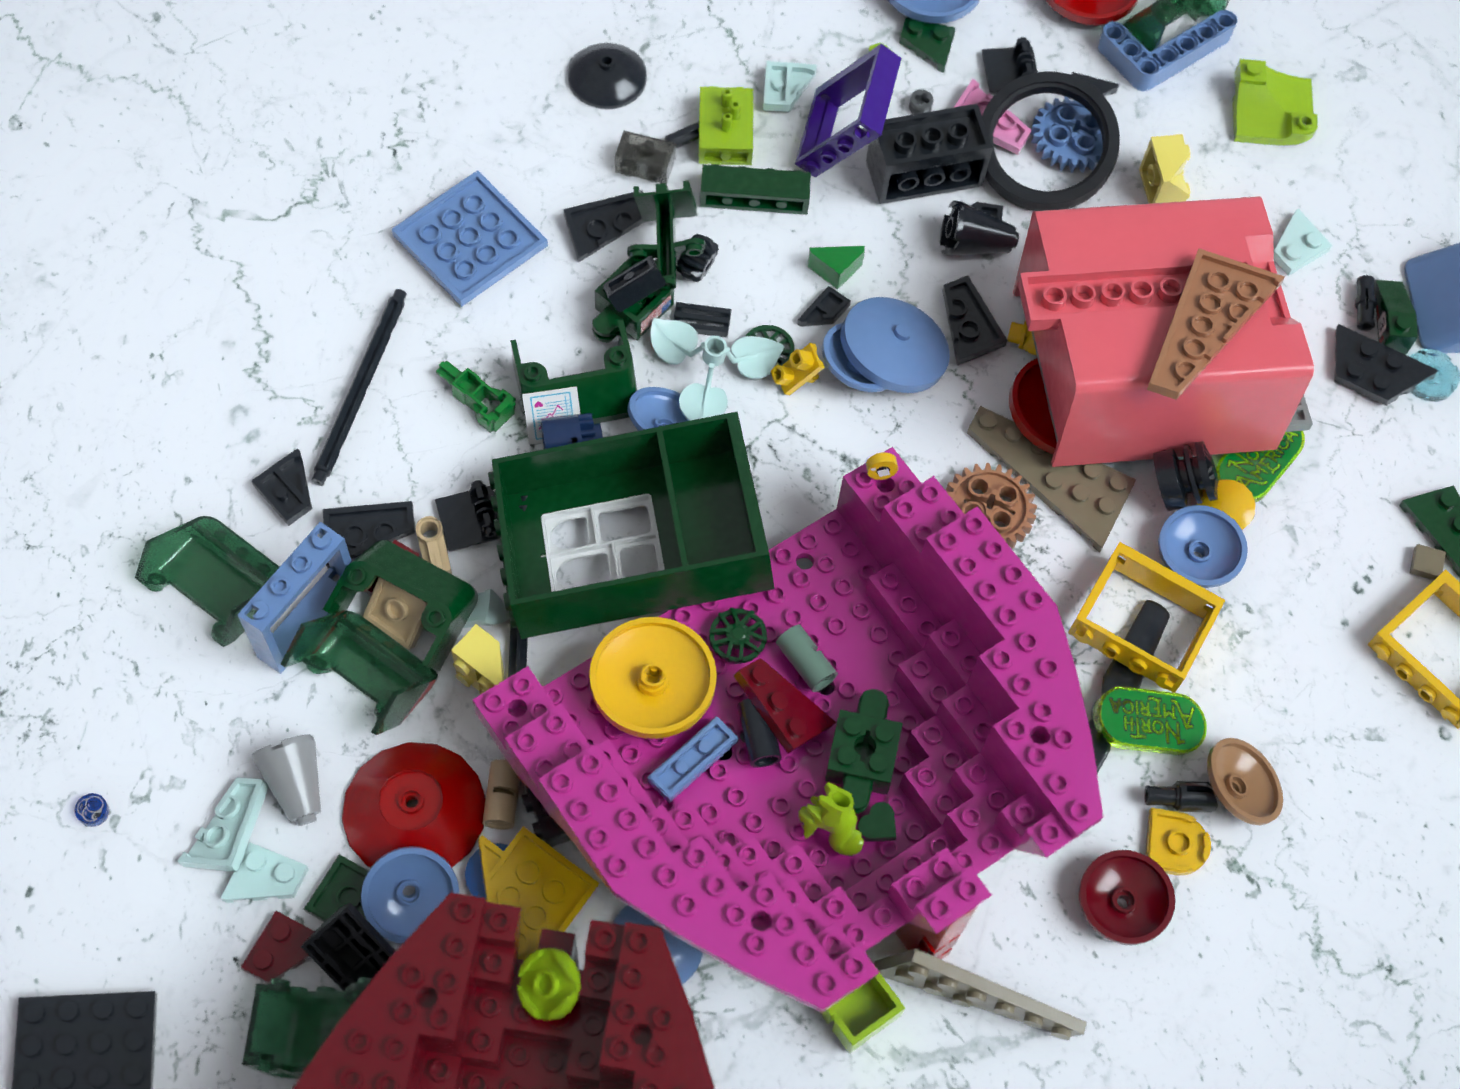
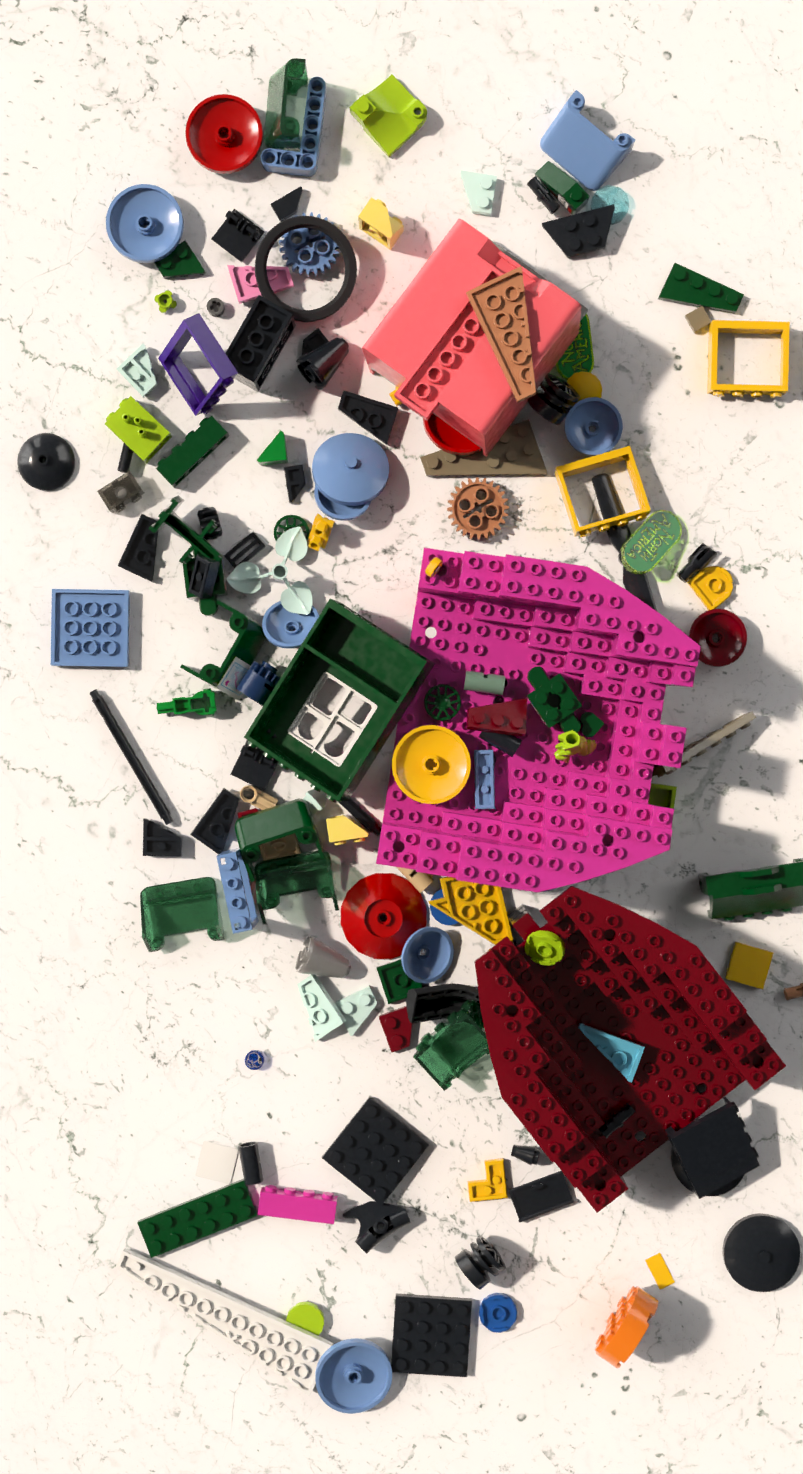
camera: 40 degrees left, 25 degrees up
medium nougat dish [1207,738,1283,826] -> none

